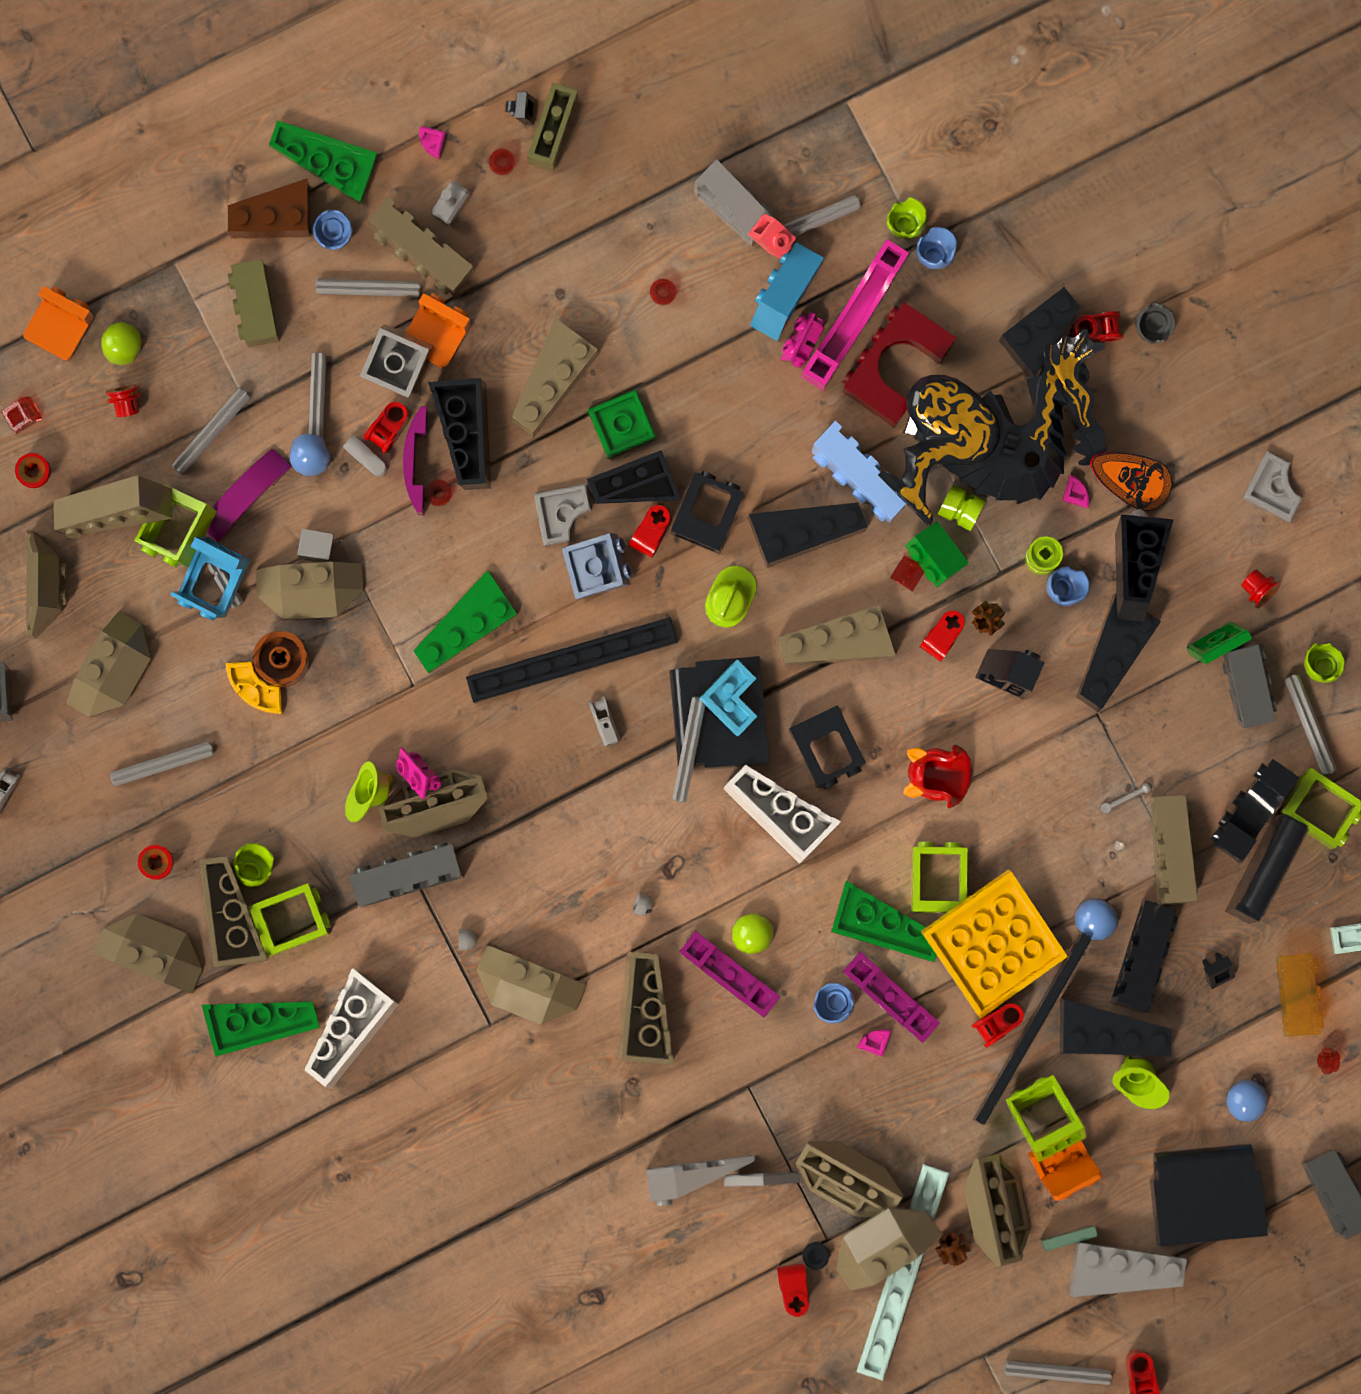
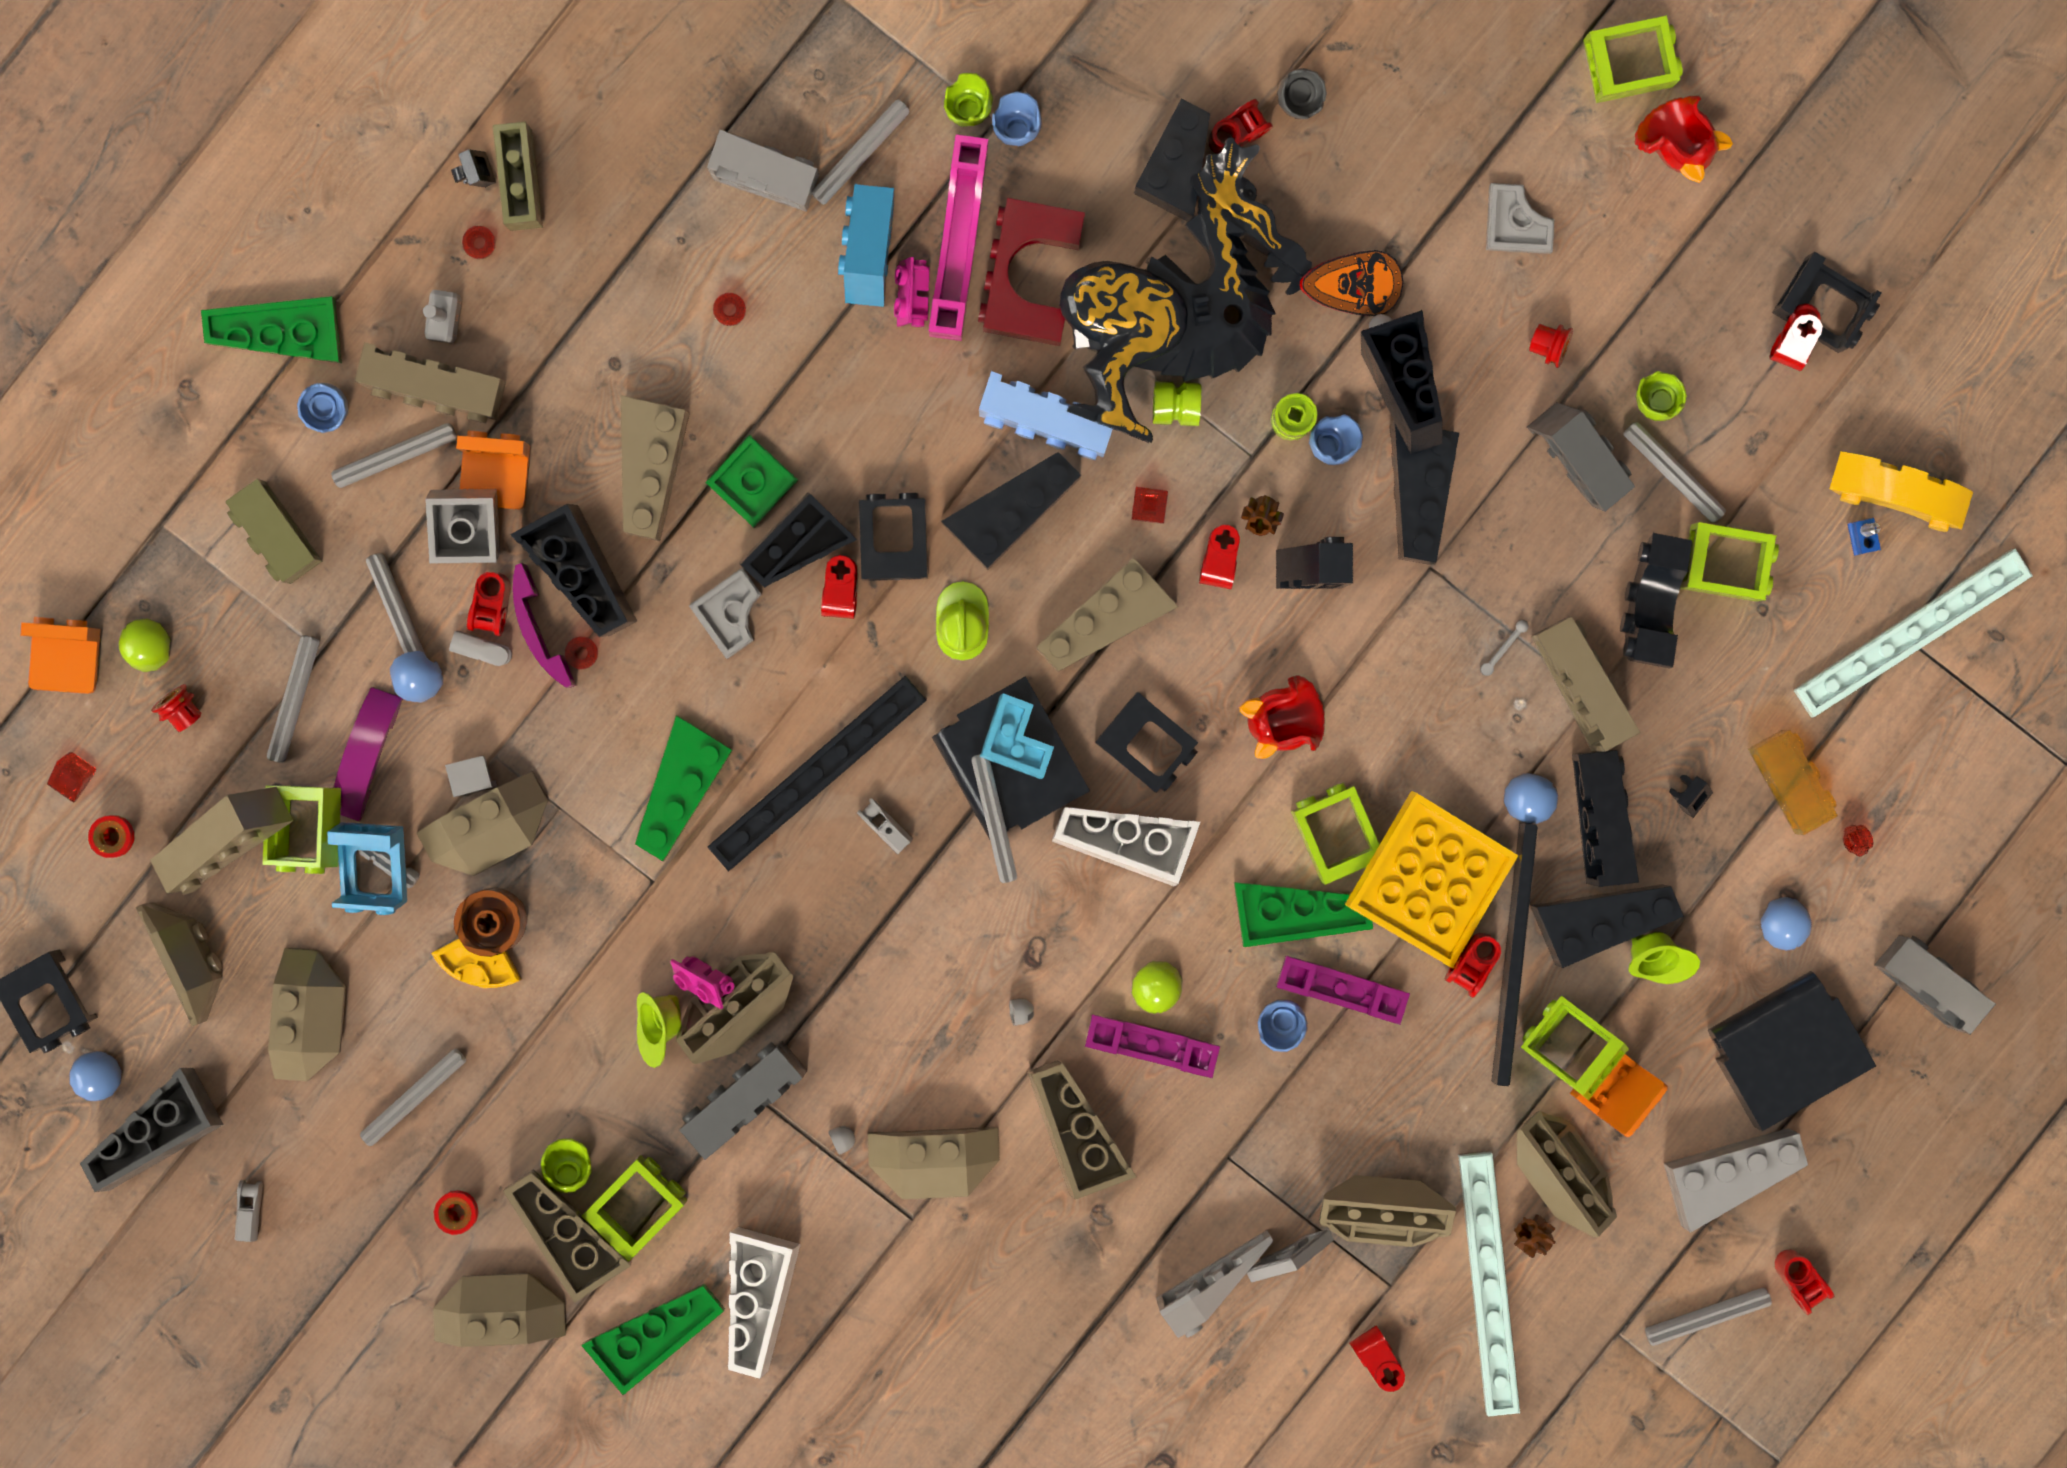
camera: 15 degrees left, 5 degrees up
reddish brown wedge [228,178,310,238] -> none
dark pink tile [419,126,446,159] -> none
sand blue plate [562,533,633,600] -> none
coral brick [748,214,796,258] -> none
black tile [802,1242,830,1270] -> none
dark tan wedge [836,1207,941,1290] -> none
dark pink tile [857,1030,891,1057] -> none
green brick [905,521,969,588] -> none
sand green tile [1040,1225,1097,1251] -> none
dark pink tile [1062,475,1089,508] -> none
green tile [1186,621,1252,665] -> none
black piece [1225,813,1309,924] -> none

